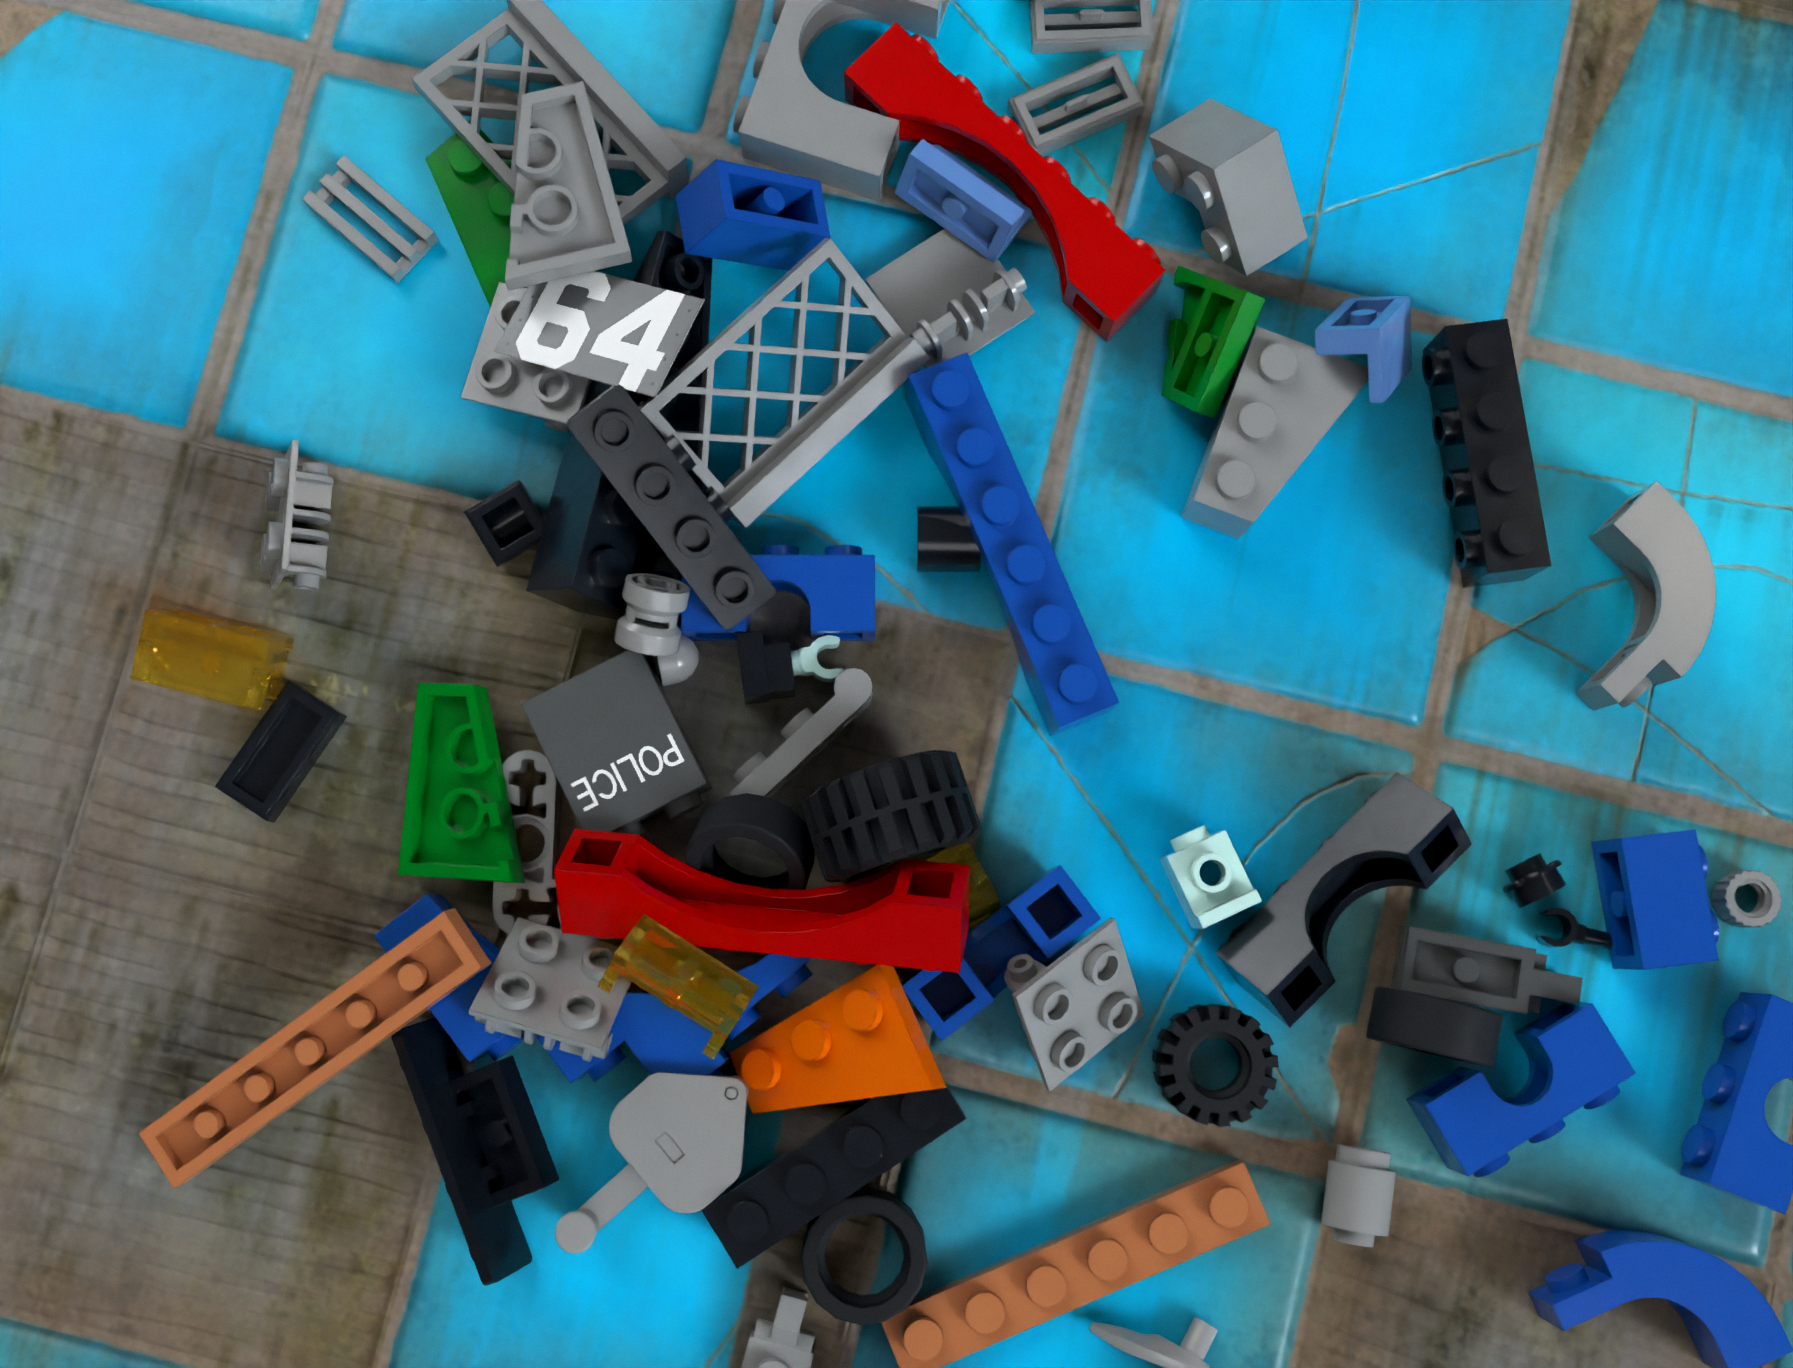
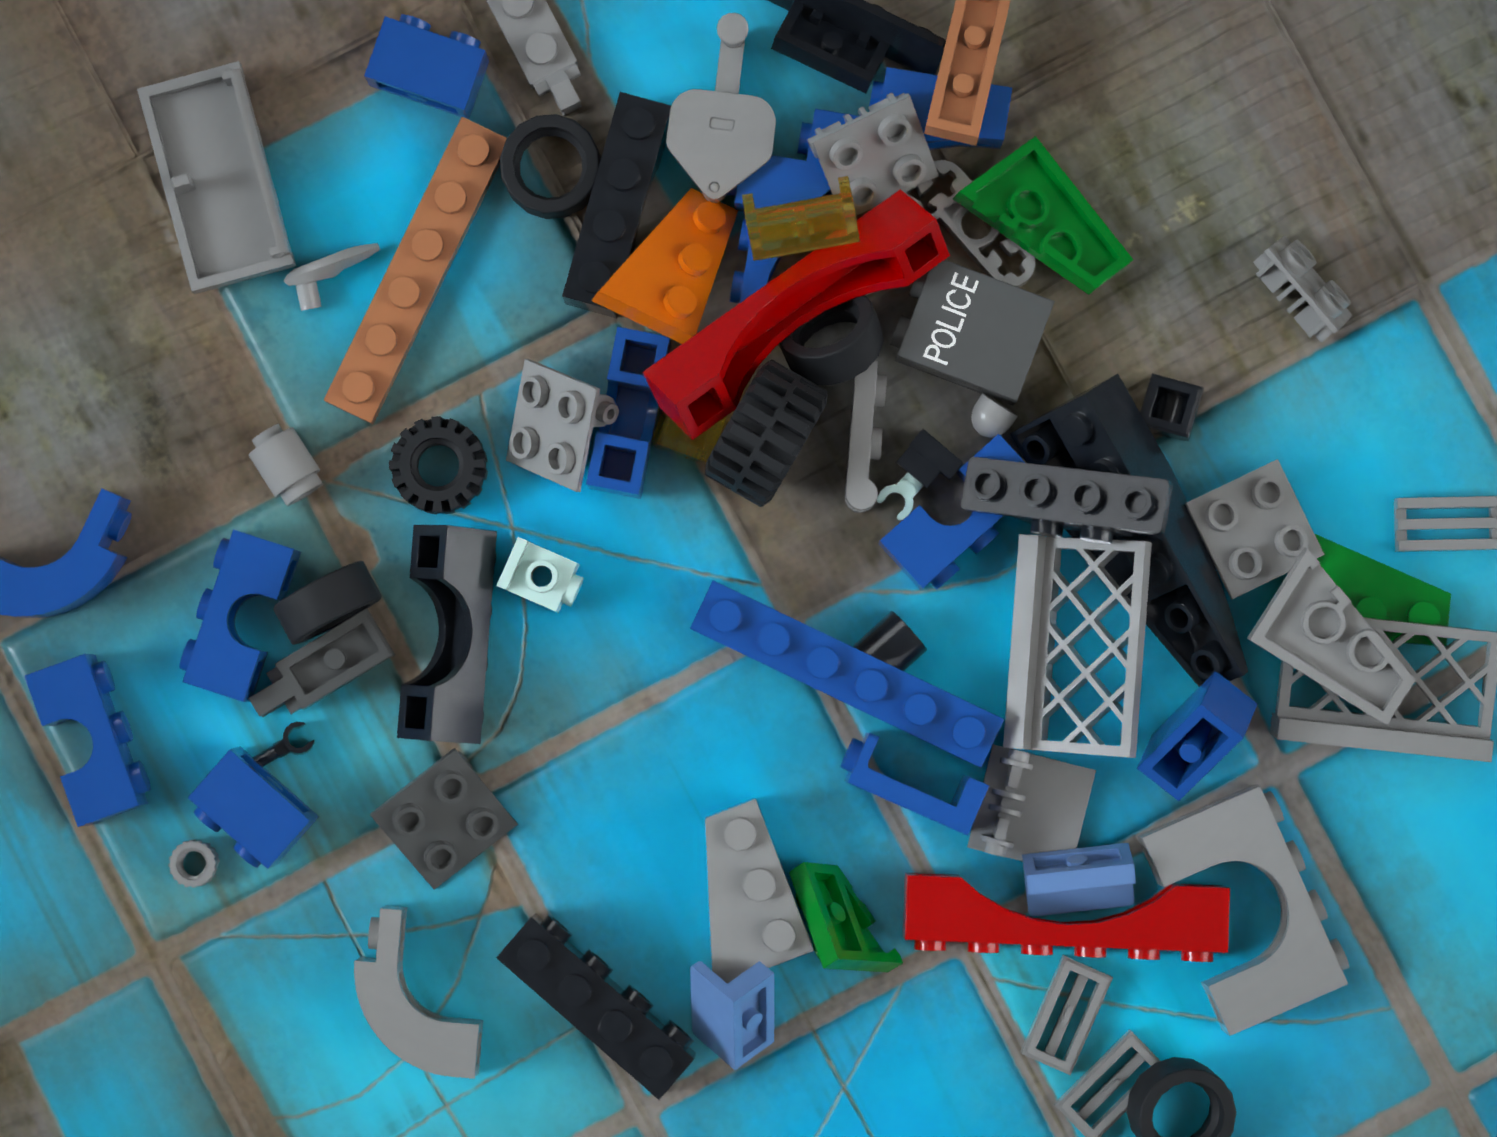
camera: 145 degrees right, 5 degrees up
clear yellow hinge [131,608,294,710] -> none
black tile [215,680,347,823] -> none
sticker [494,271,705,398] -> none
light grey wheel [614,573,691,656] -> none
light grey brick [1149,98,1308,277] -> none
black plate [1502,853,1566,908] -> none
none -> dark grey hinge [370,748,518,890]
none -> blue panel [840,732,989,836]

